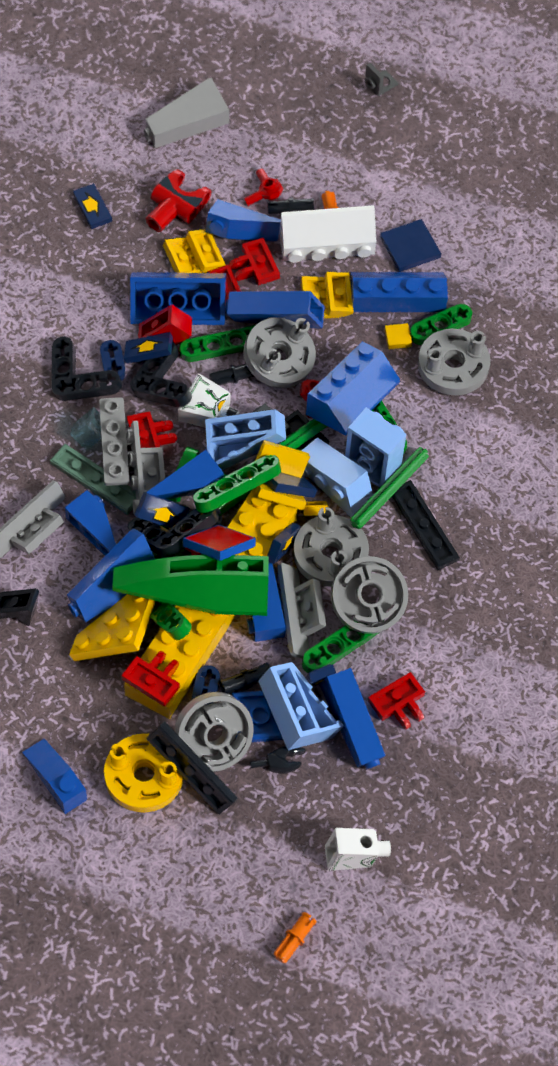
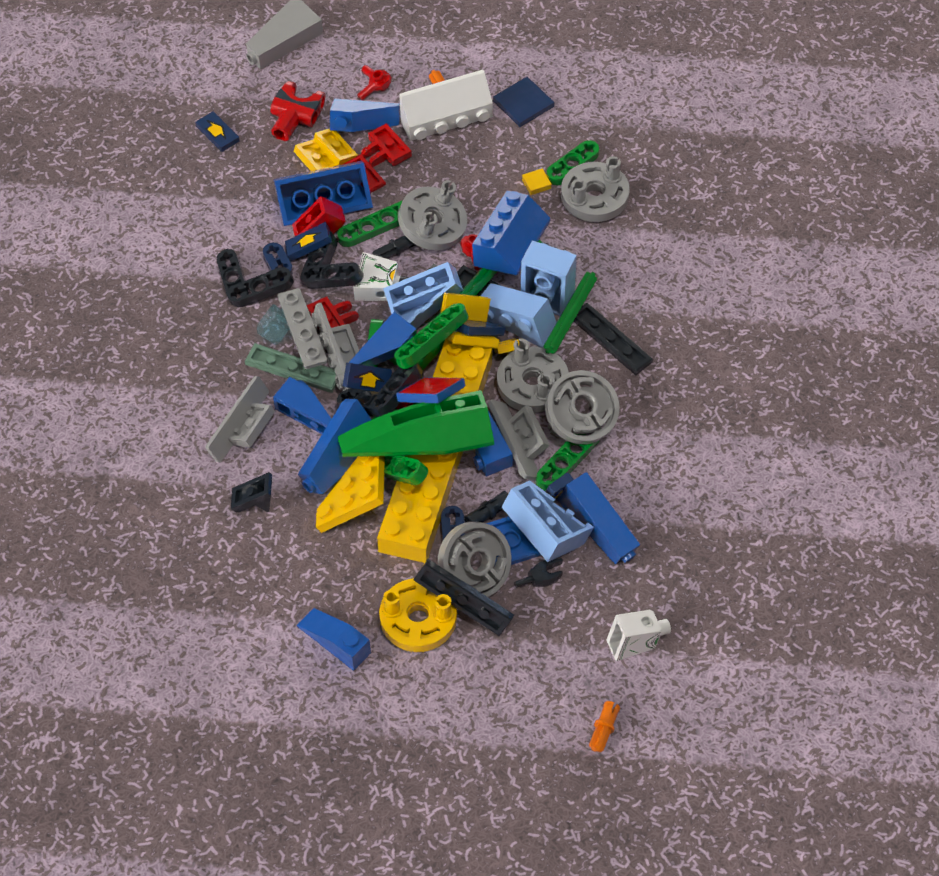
camera: 10 degrees left, 5 degrees down
red hinge [121,651,180,707] -> none
blue slope [225,291,325,329] -> none
black pin [267,197,314,215] -> none
dark blue tile [267,522,301,564] -> none
yellow slope [300,272,354,318] -> none
blue slope [350,272,448,312] -> none
red hinge [368,672,425,730] -> none

